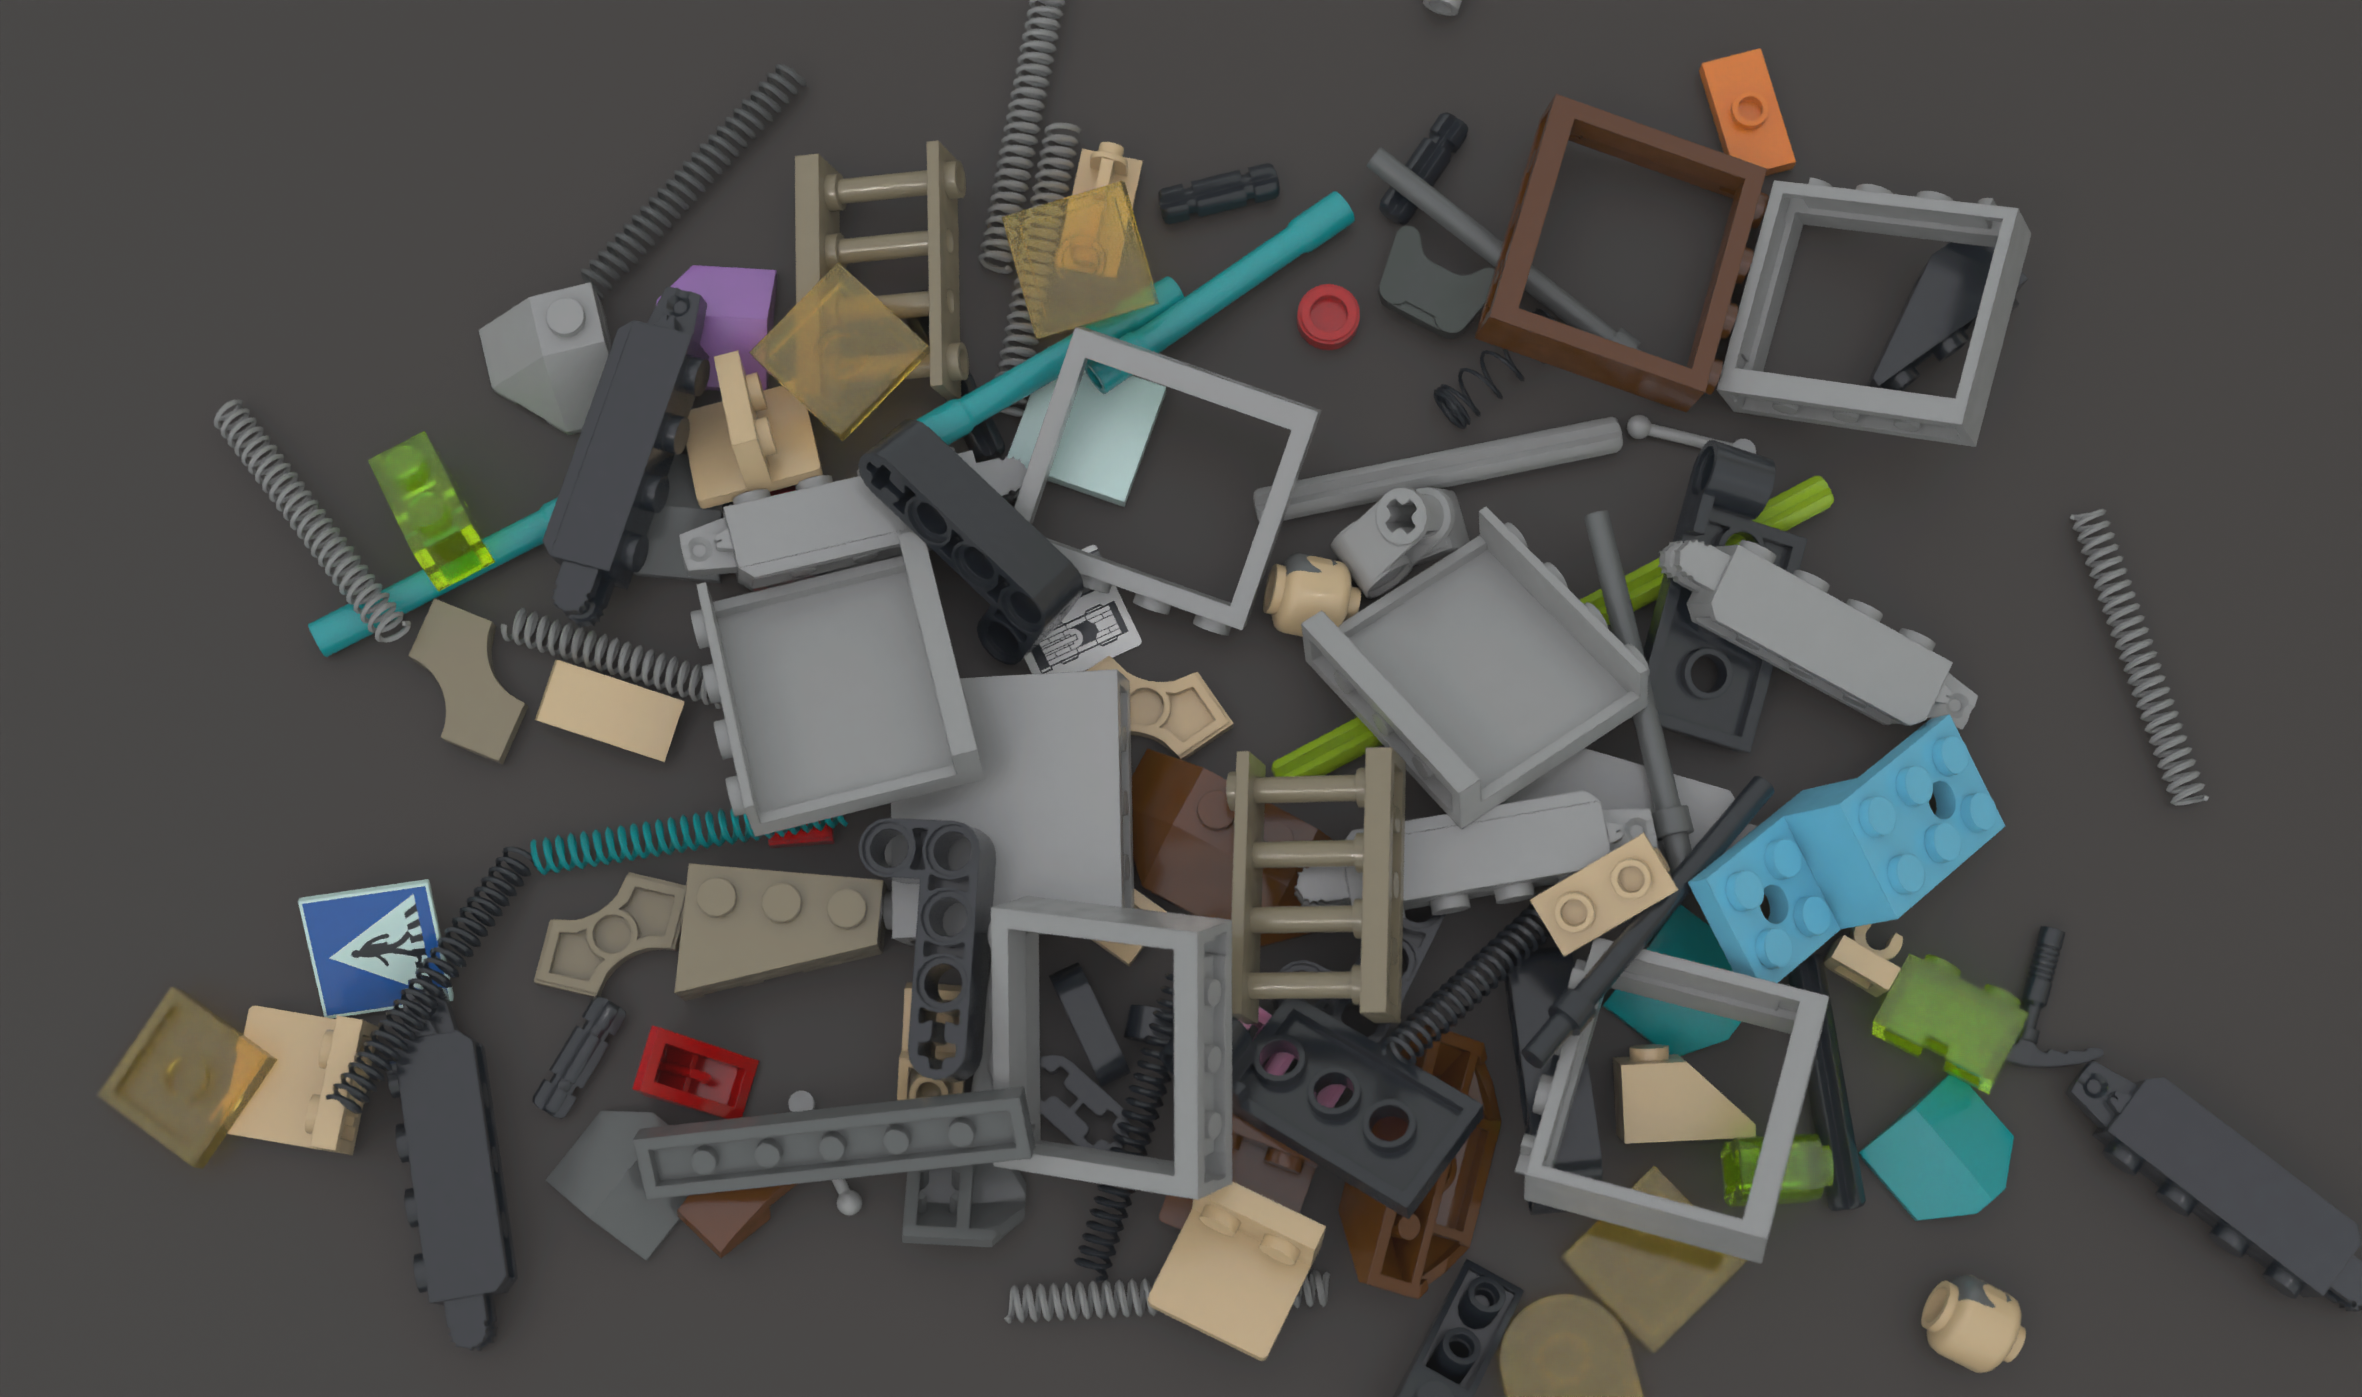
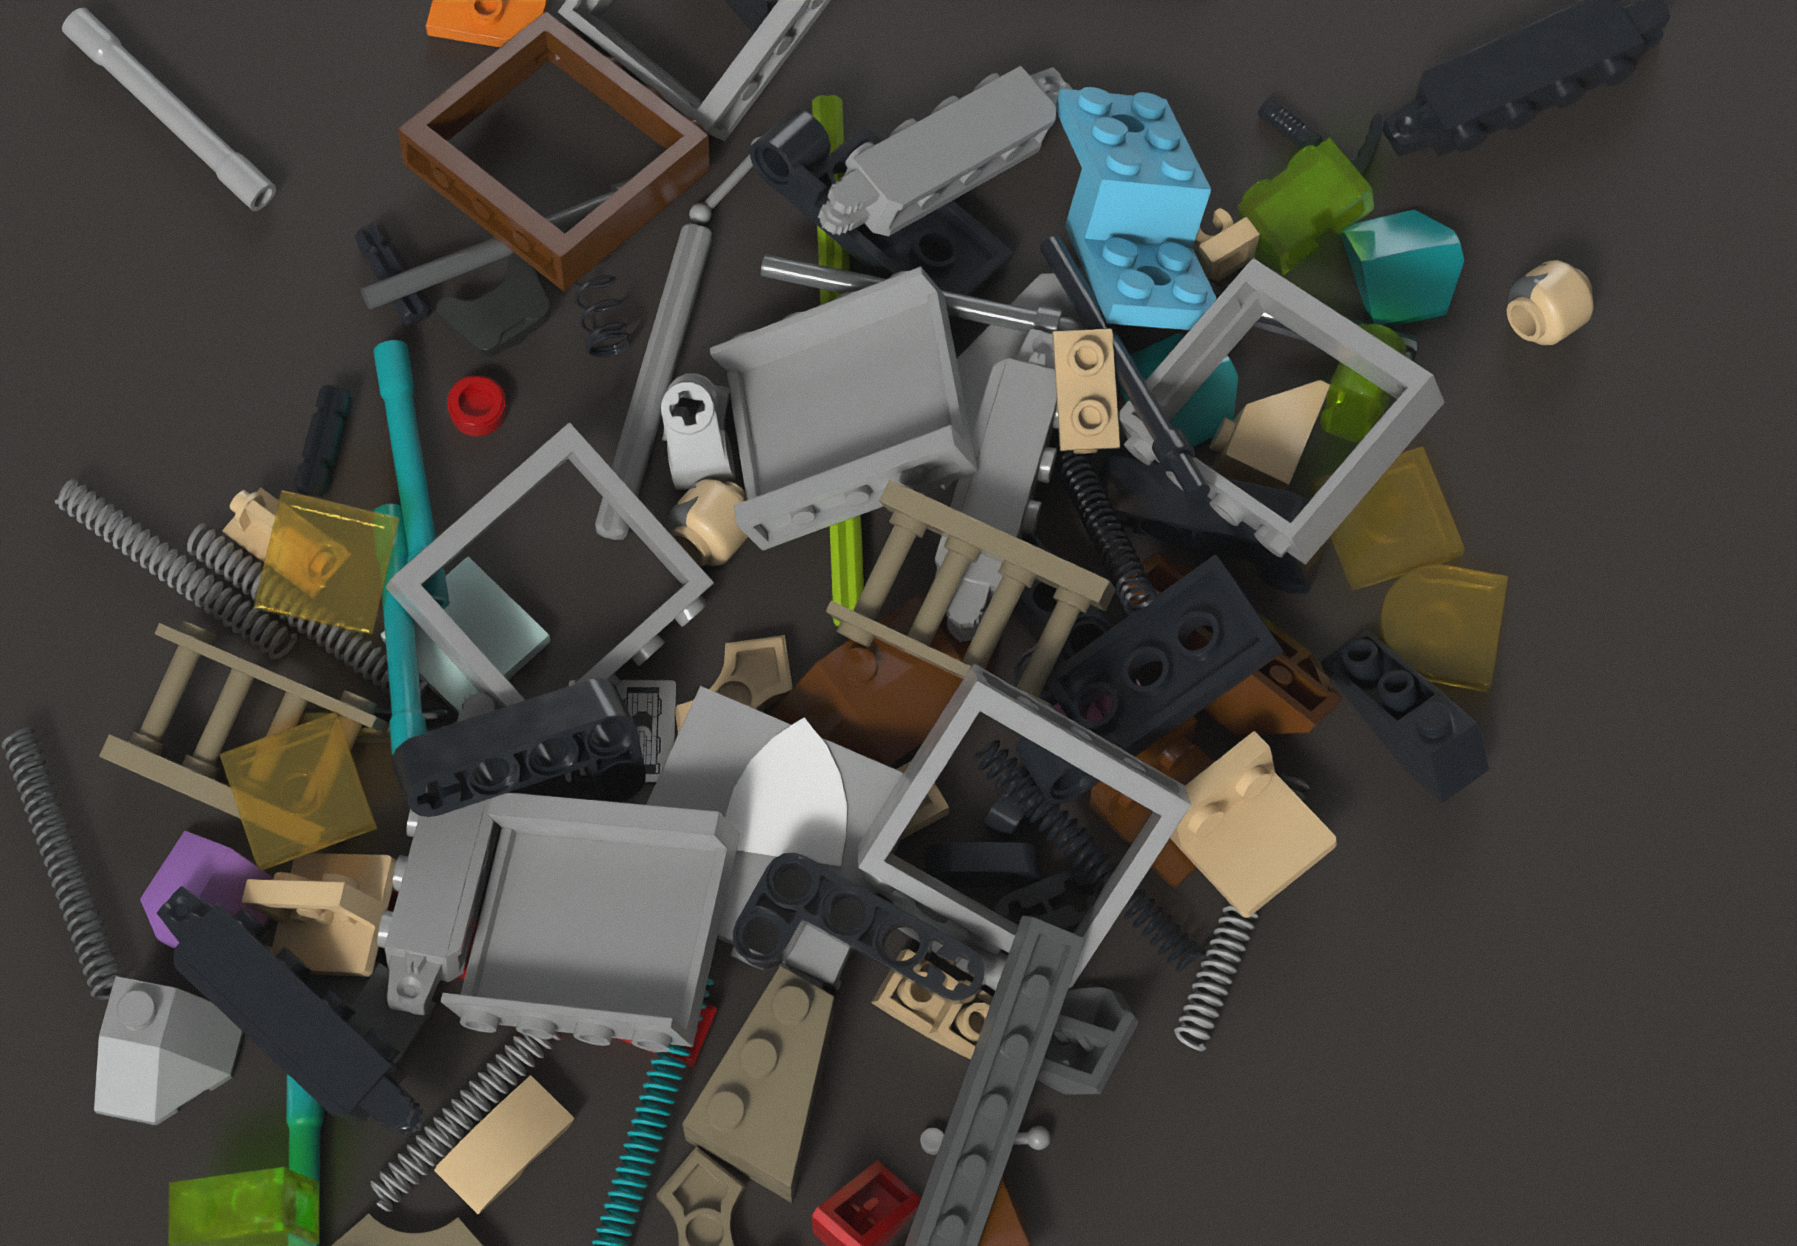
camera: 65 degrees left, 10 degrees down
none -> white sticker [725,718,847,866]

